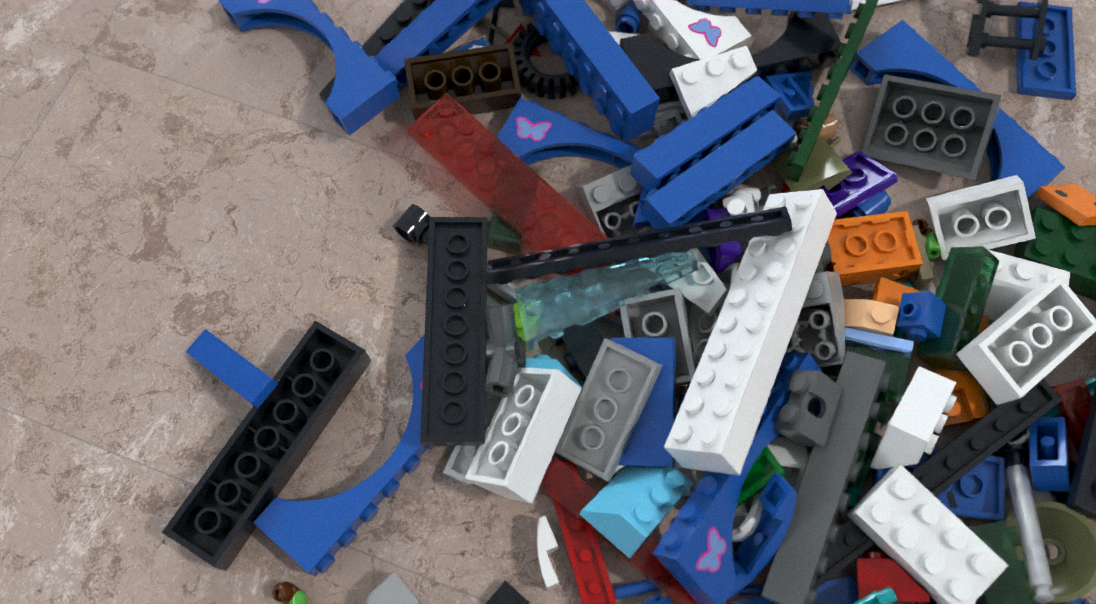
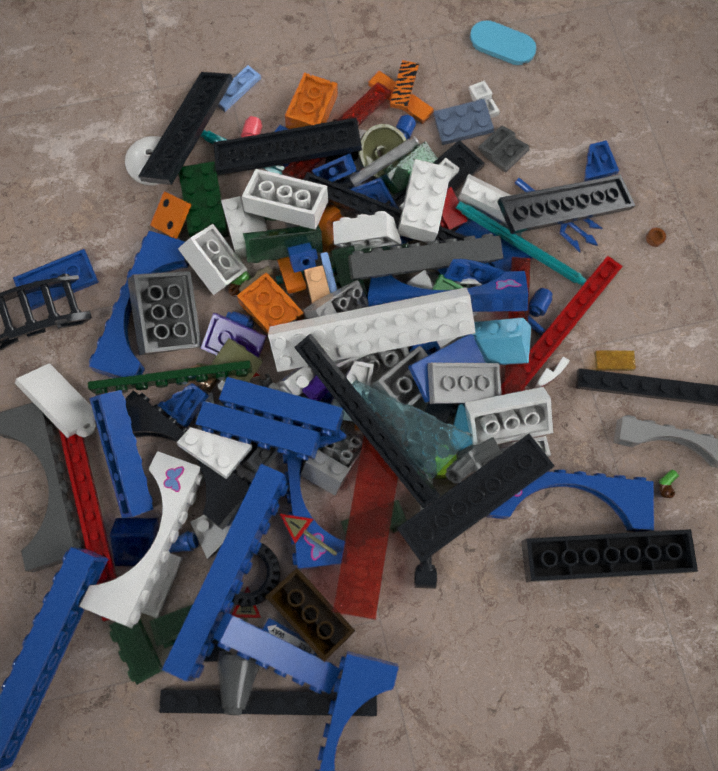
camera: 130 degrees left, 5 degrees up
blue tile [186,329,278,408] -> none
dark grey brick [774,370,843,448] -> none
none -> piece [280,514,337,556]

